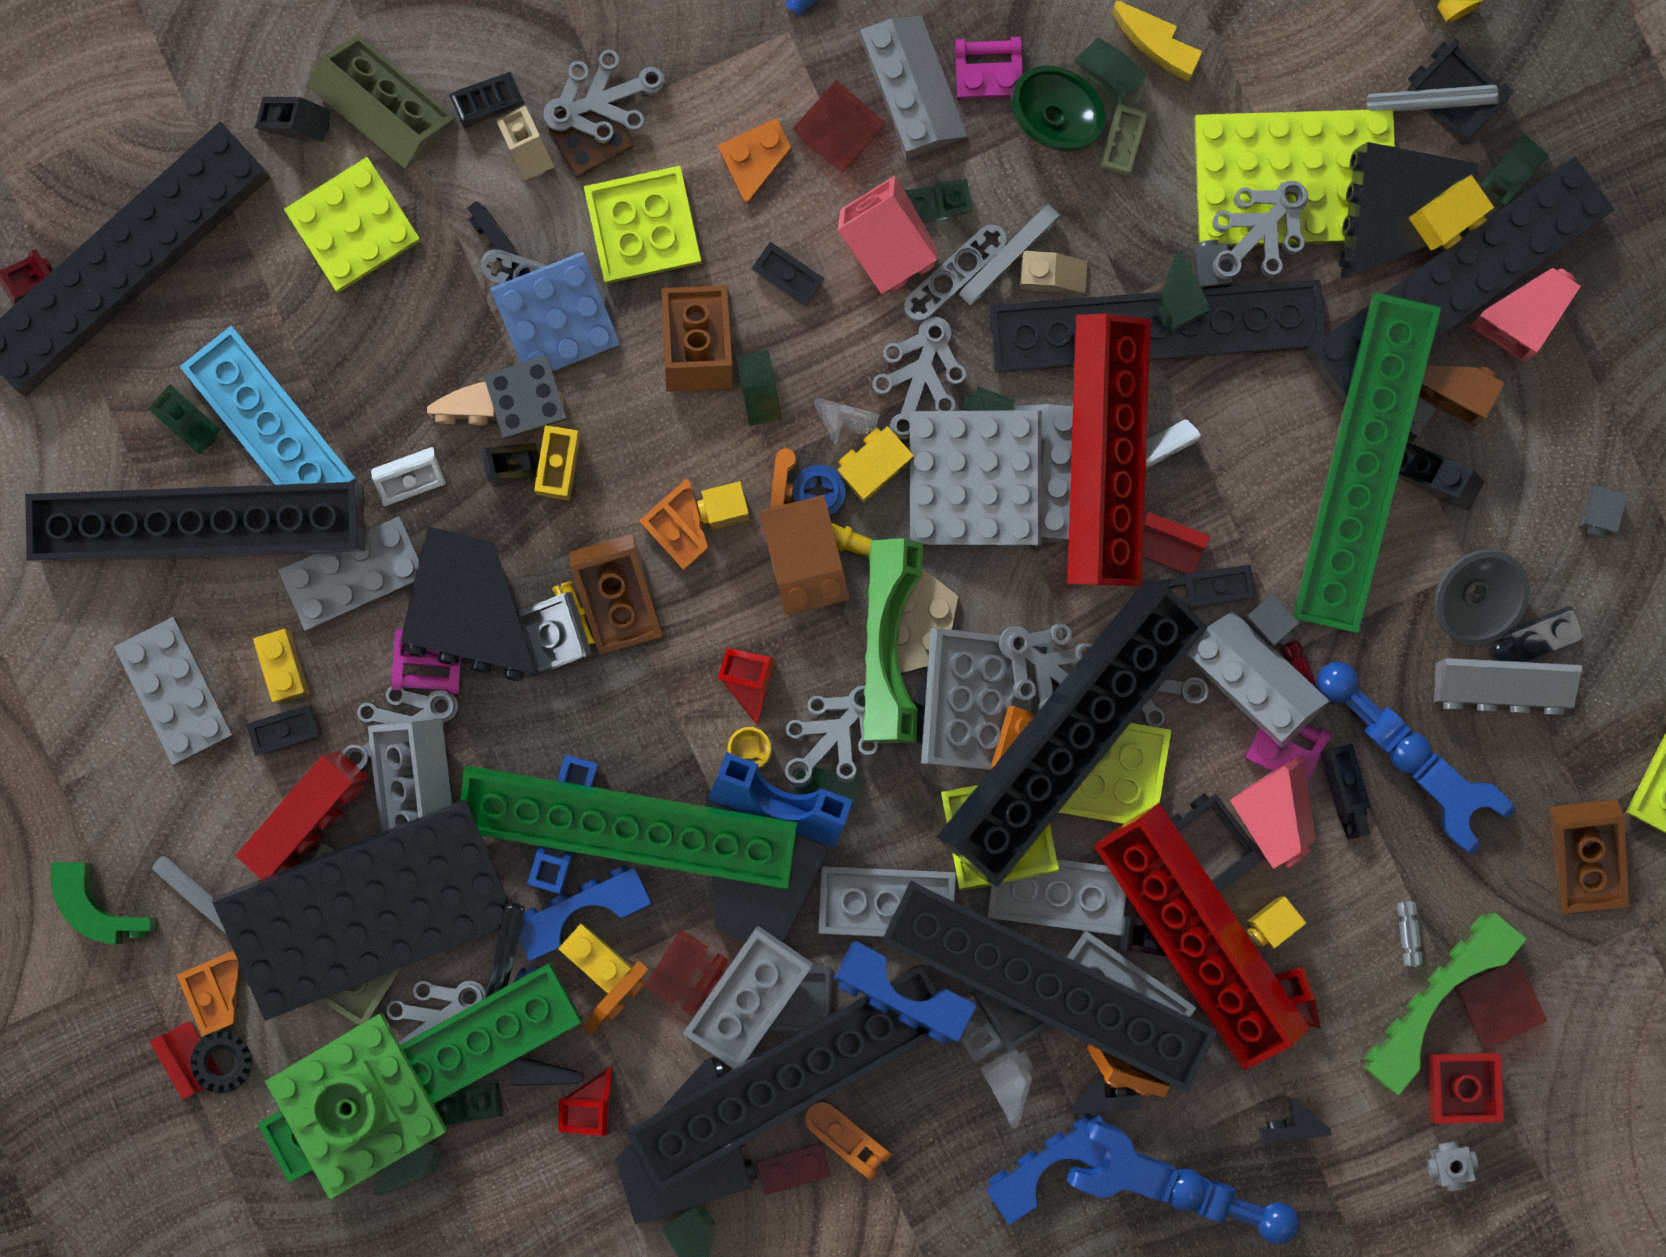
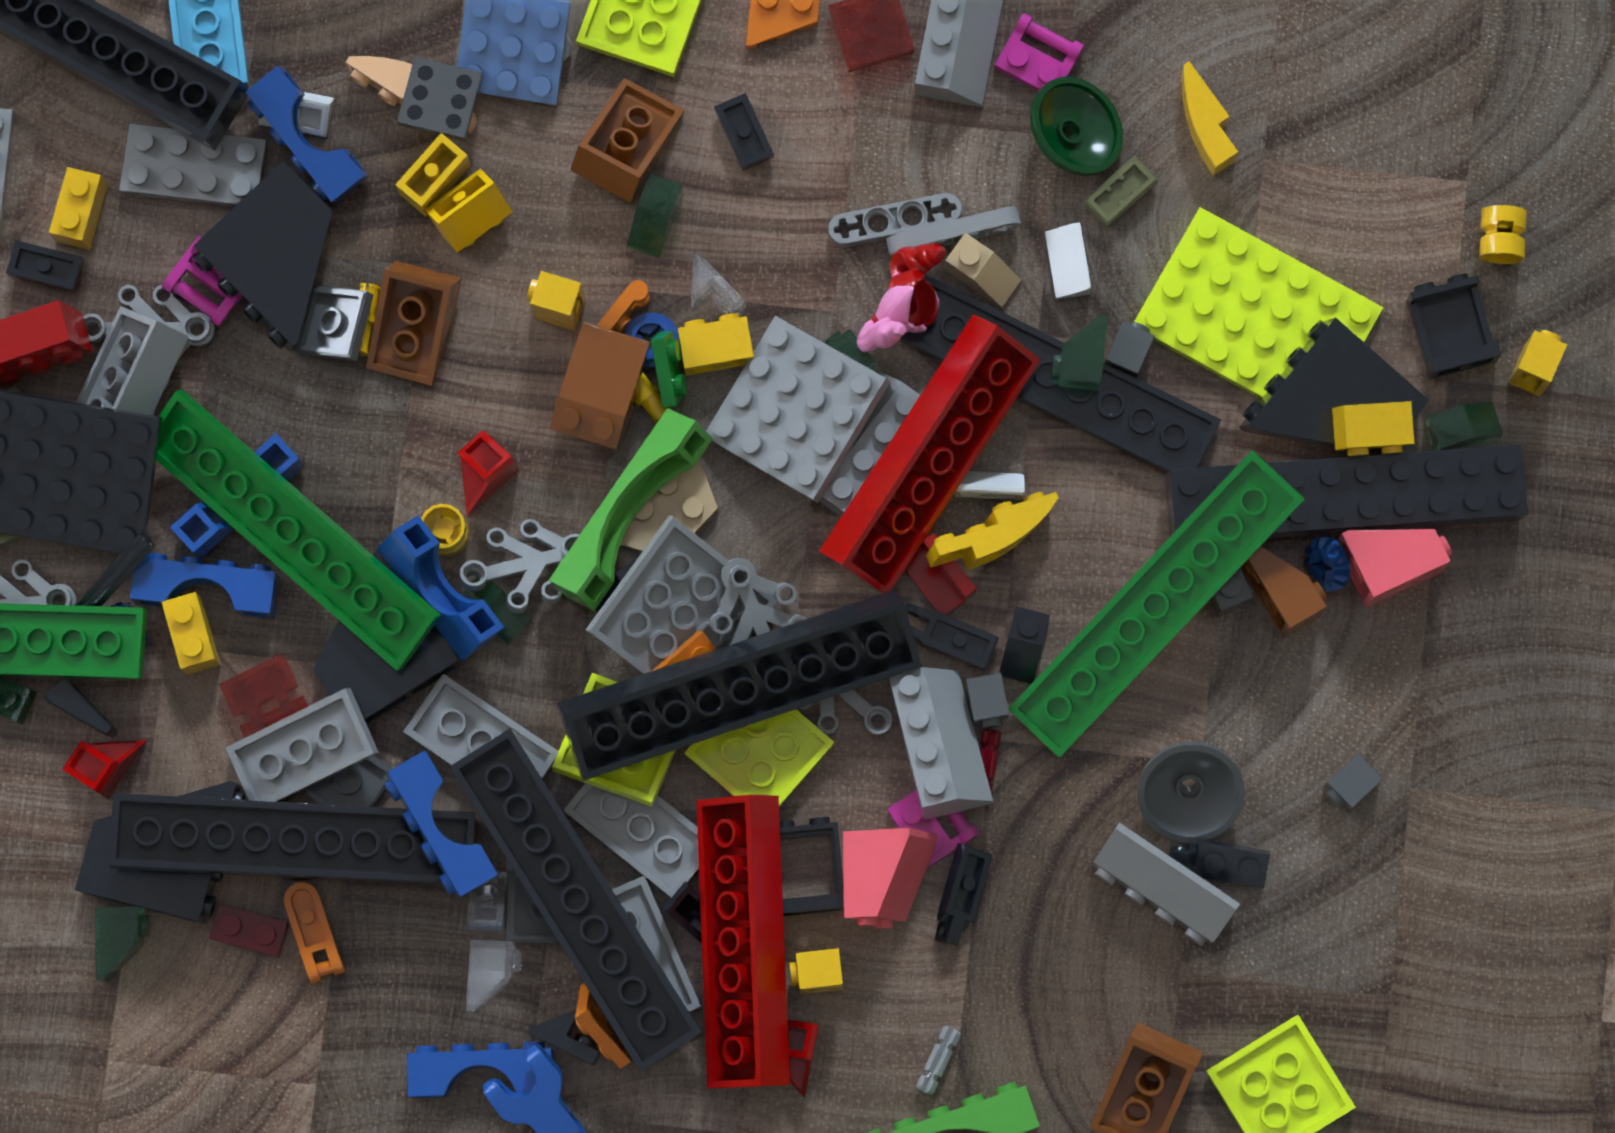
camera: 30 degrees right, 5 degrees down
black slope [481,443,539,487] -> none
orange wing [582,961,649,1035] -> none
orange wing [639,478,708,571] -> none
coral slope [838,175,938,294] -> none
light grey plant [872,317,966,441] -> none
clear green slope [905,179,973,223] -> none
clear green slope [1074,38,1147,105] -> none
light grey plant [1212,181,1308,280] -> none
blue piece [1316,661,1516,855] -> none
light grey axle [1367,85,1499,112] -> none
black slope [1398,442,1484,511] -> none
none -> blue arch [245,66,369,202]
none -> yellow brick [425,168,513,253]
none -> green plate [651,330,687,408]
none -> hair [856,243,946,352]
none -> yellow slope [926,492,1059,571]
none -> black slope [999,606,1050,684]
none -> white slope [1045,222,1091,300]
none -> blue gear [1304,536,1350,592]
none -> yellow brick [1508,330,1568,397]

